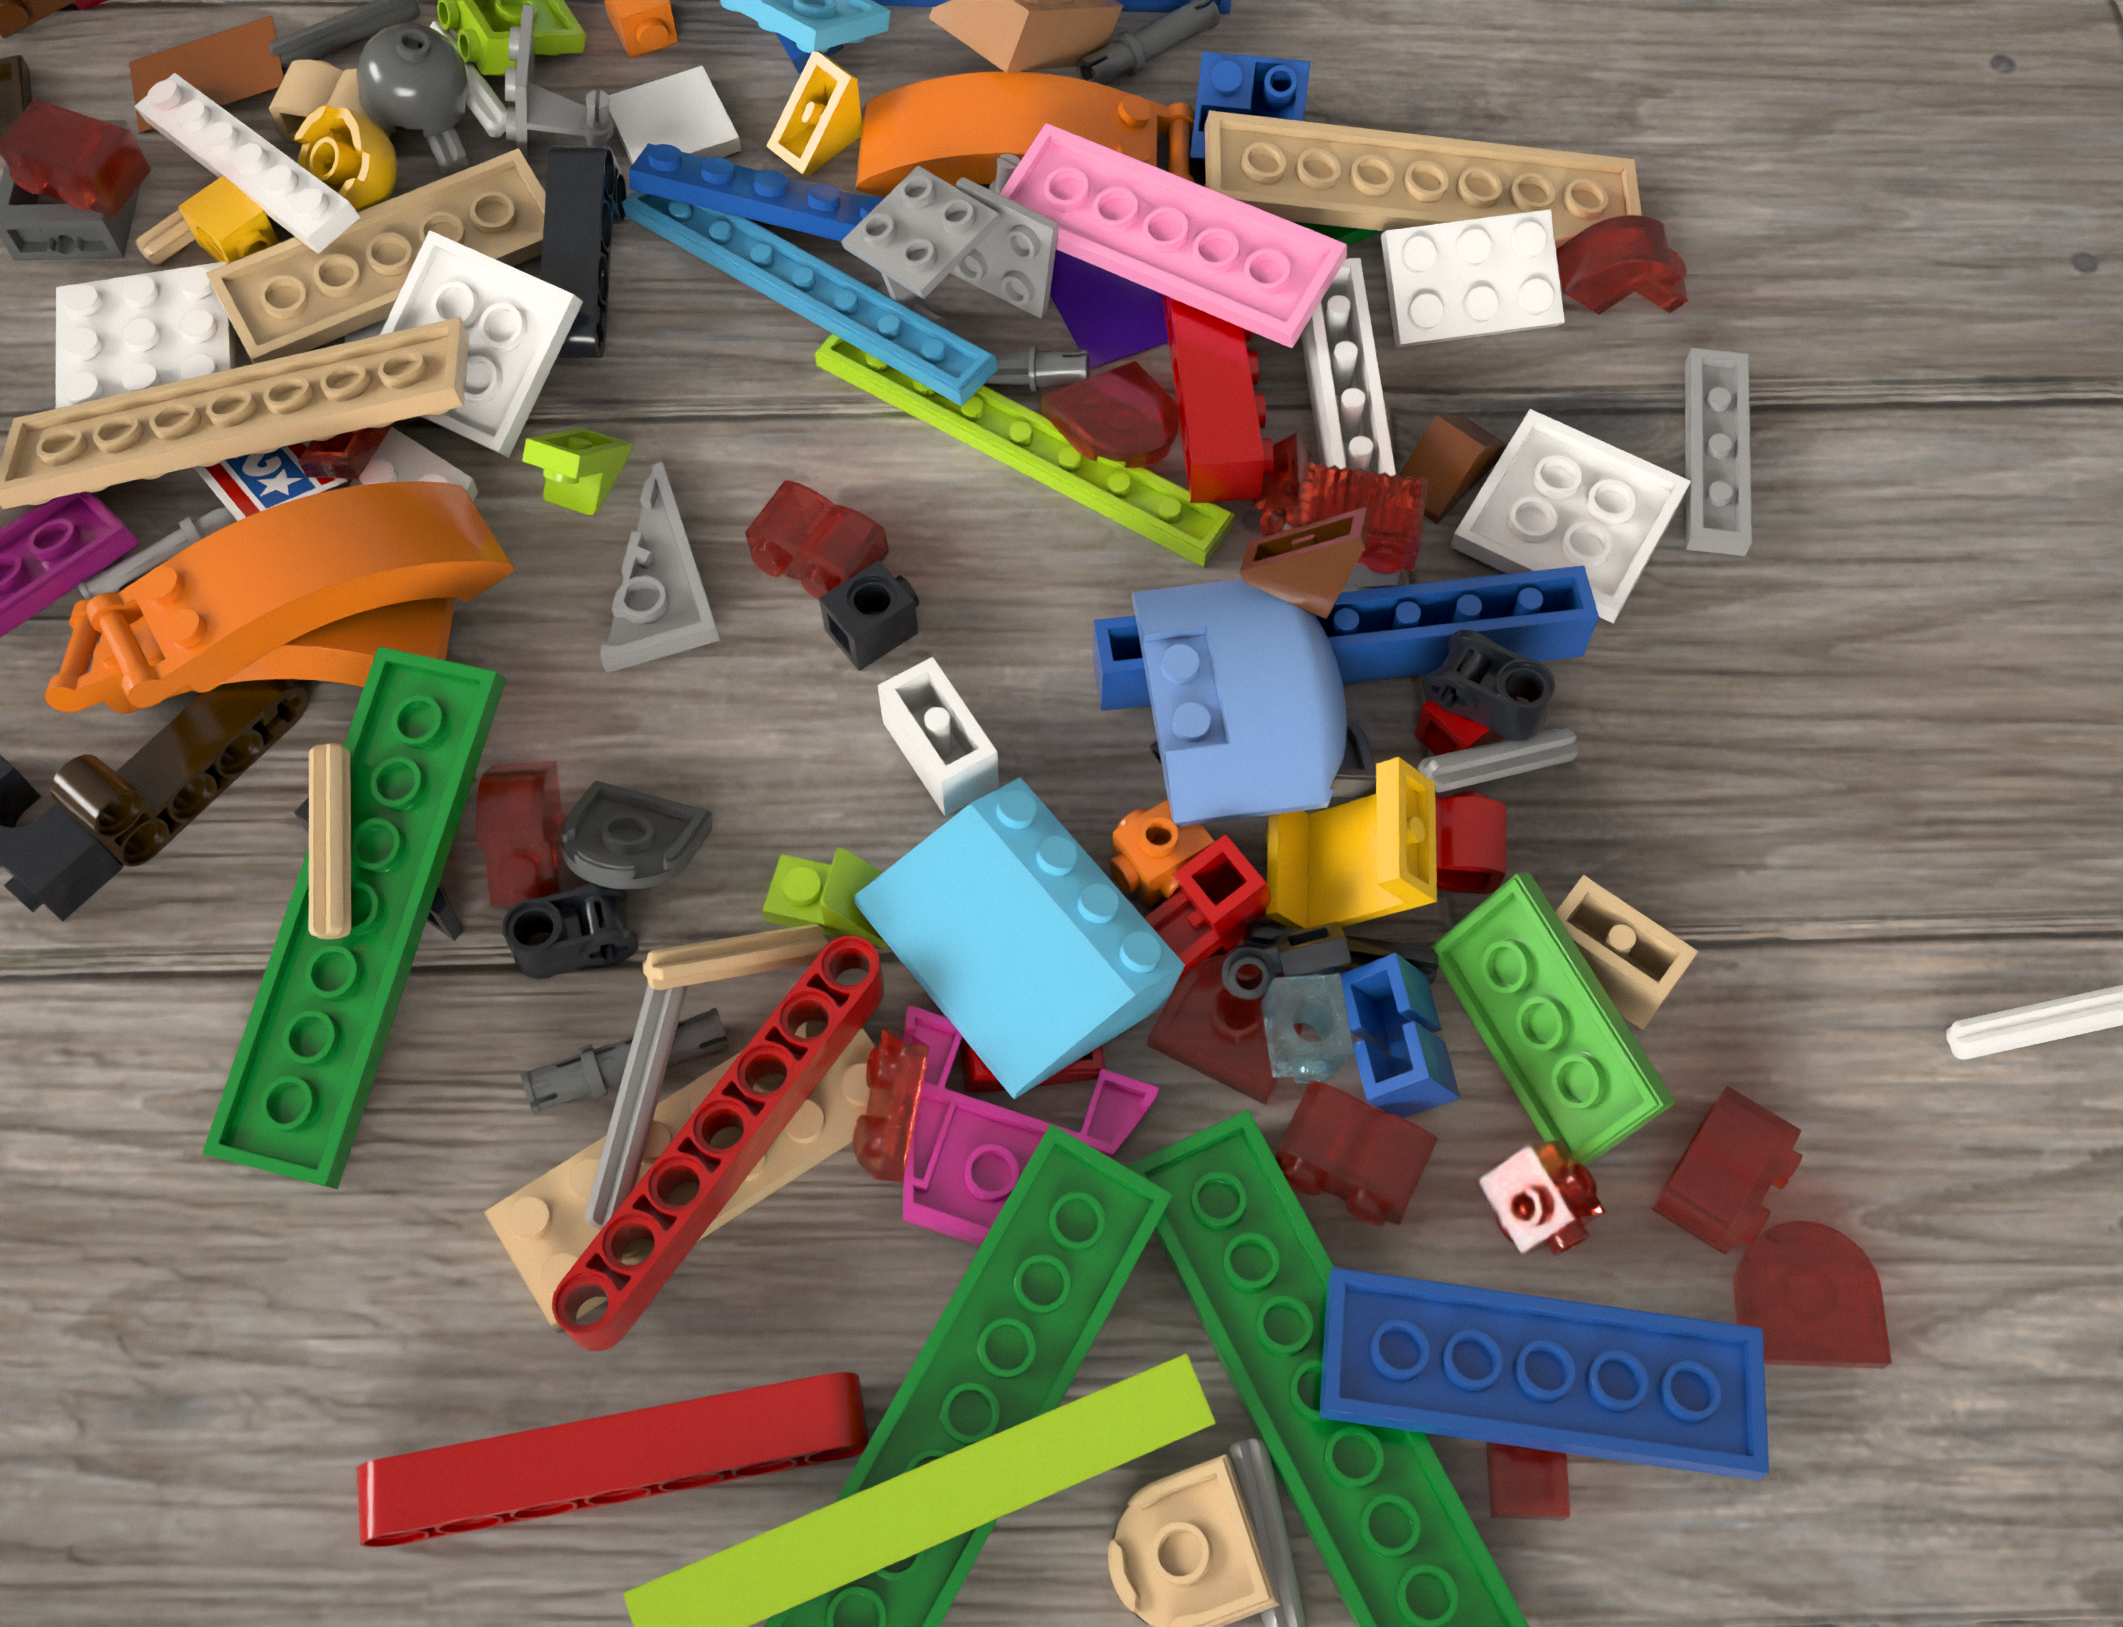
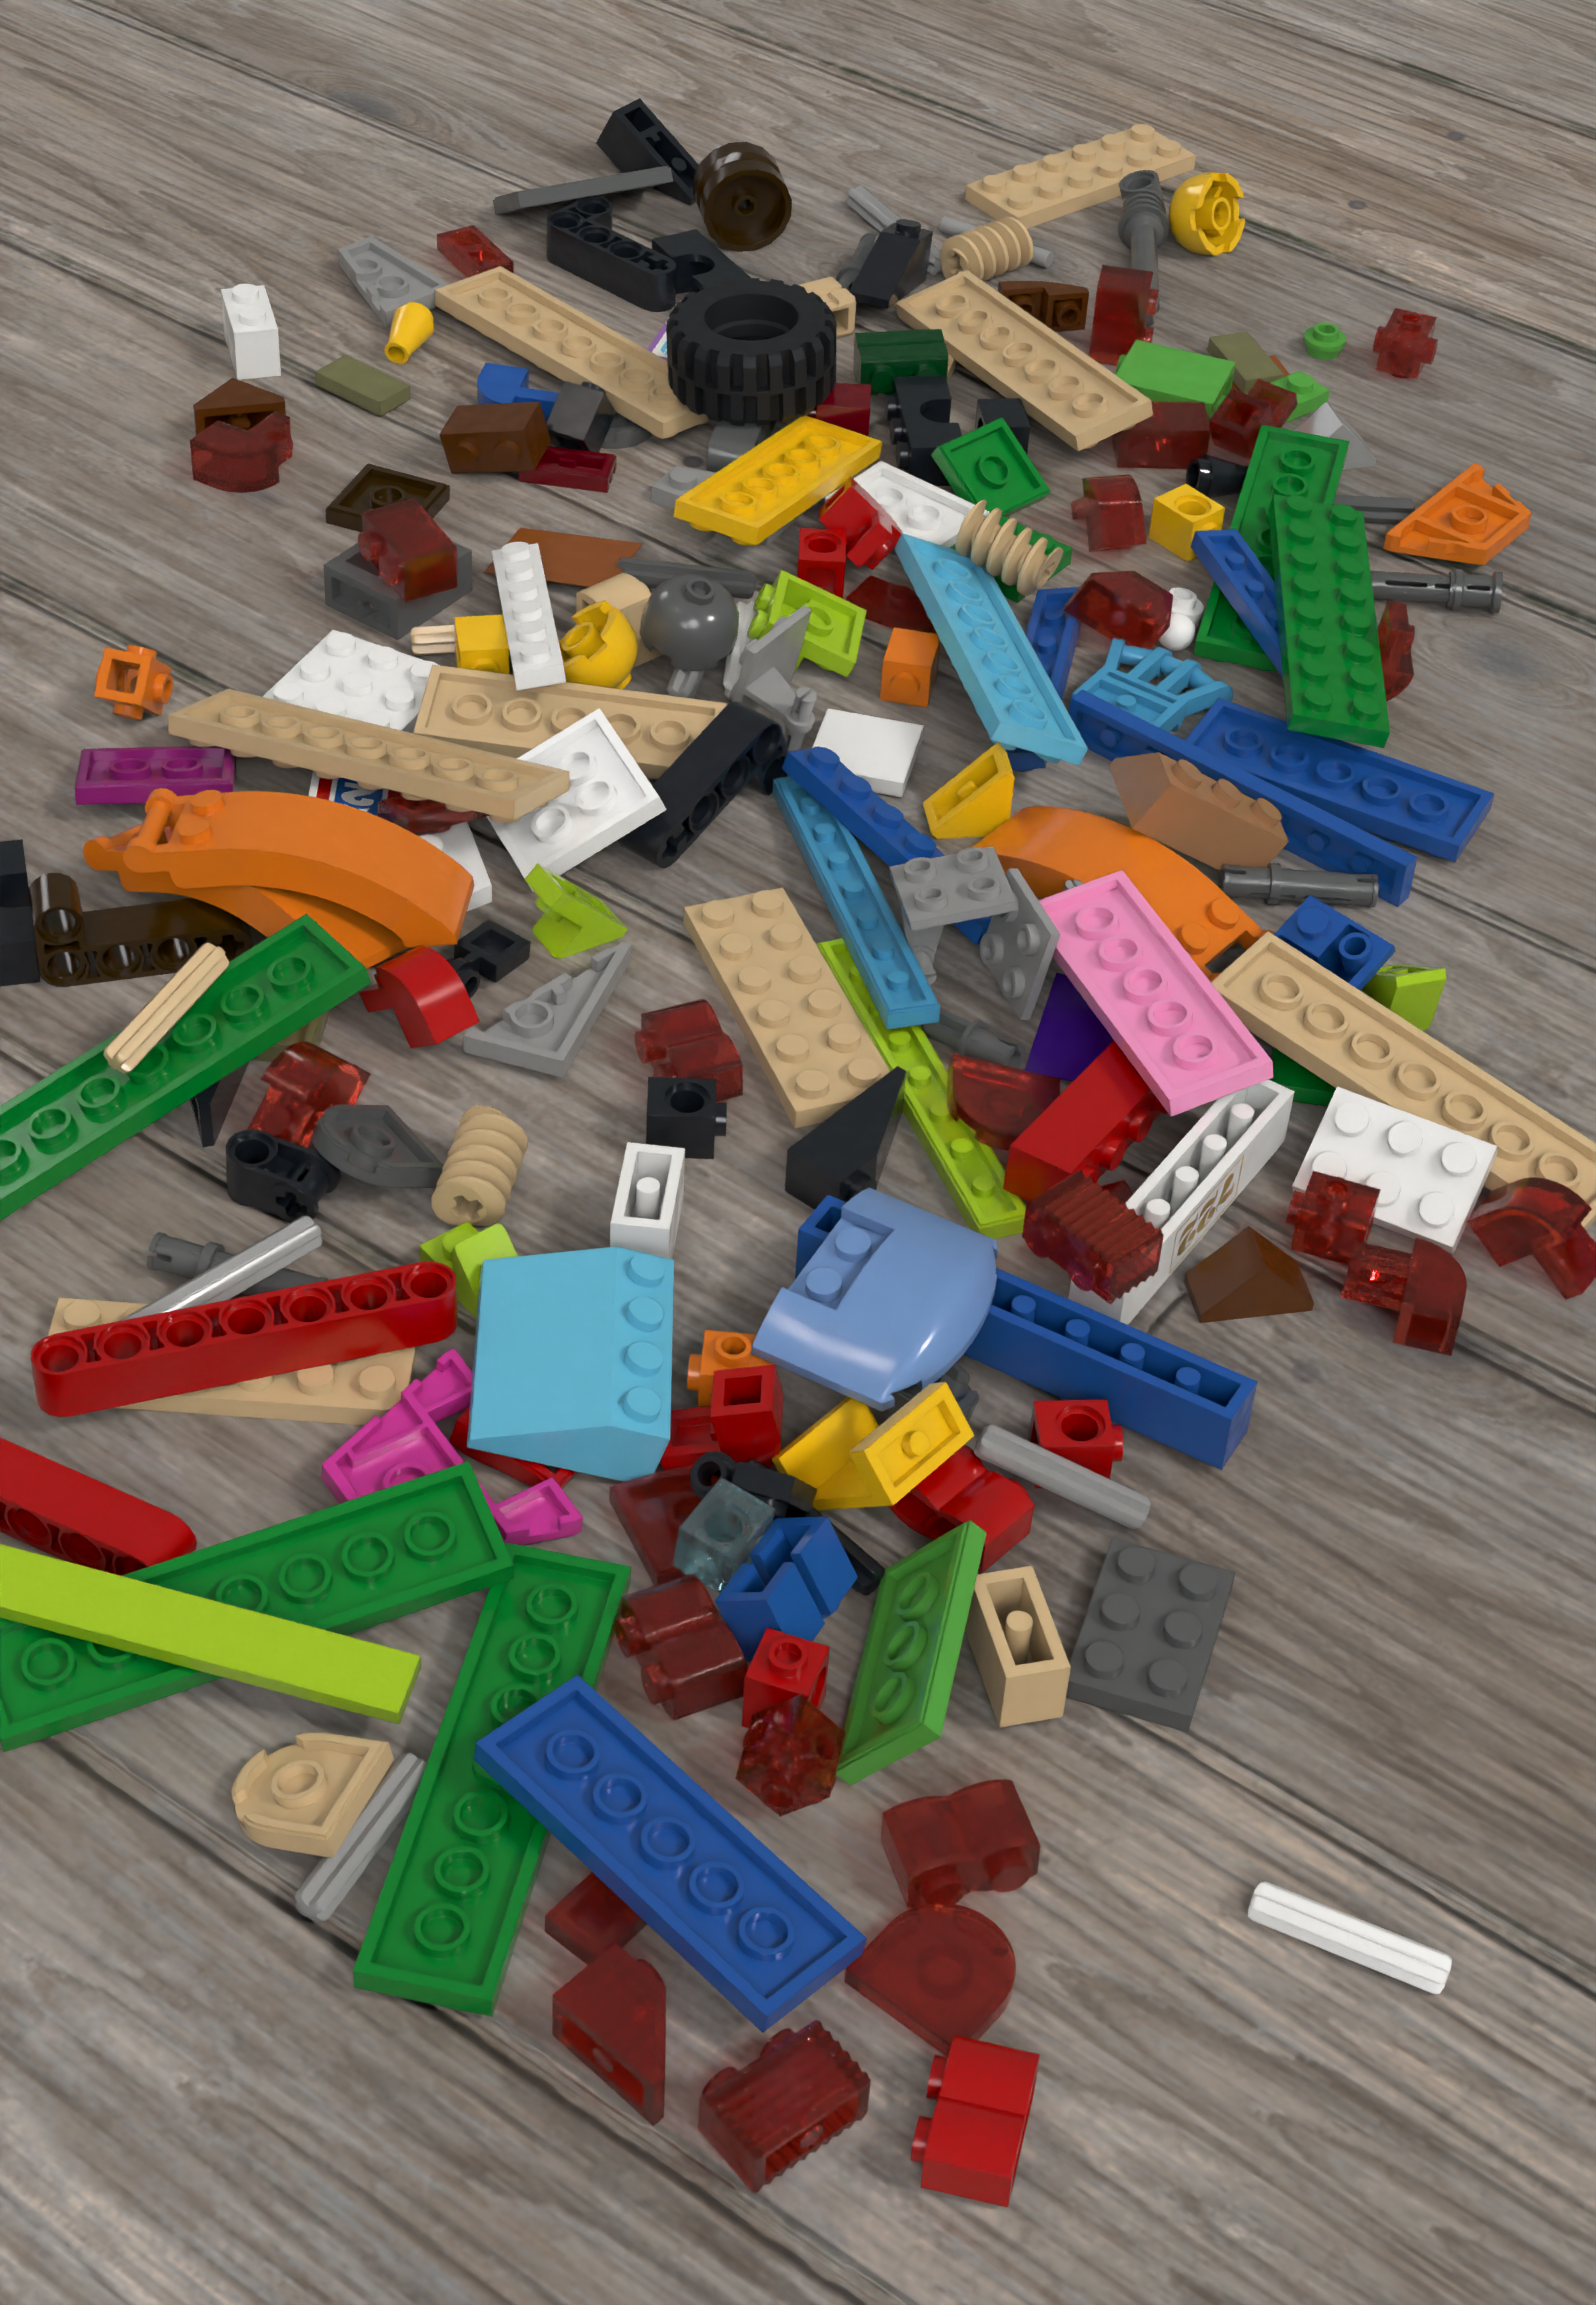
camera: 35 degrees right, 20 degrees down
tan axle [643,924,829,990] -> none
clear red plate [853,1028,930,1183] -> none
reddish brown slope [1239,507,1372,619] -> none
black piece [1423,630,1555,741] -> none
white plate [1450,409,1691,624] -> none
light grey plate [1685,348,1752,556] -> none
none -> red brick [359,945,480,1048]
none -> tan piece [431,1105,528,1226]
none -> black plate [446,919,531,998]
none -> clear red slope [552,1943,666,2126]
none -> tan plate [683,887,890,1128]
none -> clear red brick [698,2020,871,2193]
none -> red brick [742,1628,830,1746]
none -> black slope [785,1066,906,1210]
none -> red brick [910,2035,1040,2208]
none -> dark grey plate [1066,1538,1235,1733]
none -> clear red brick [1286,1171,1381,1268]
none -> clear red brick [1342,1238,1467,1356]
none -> lime slope [1361,963,1447,1031]

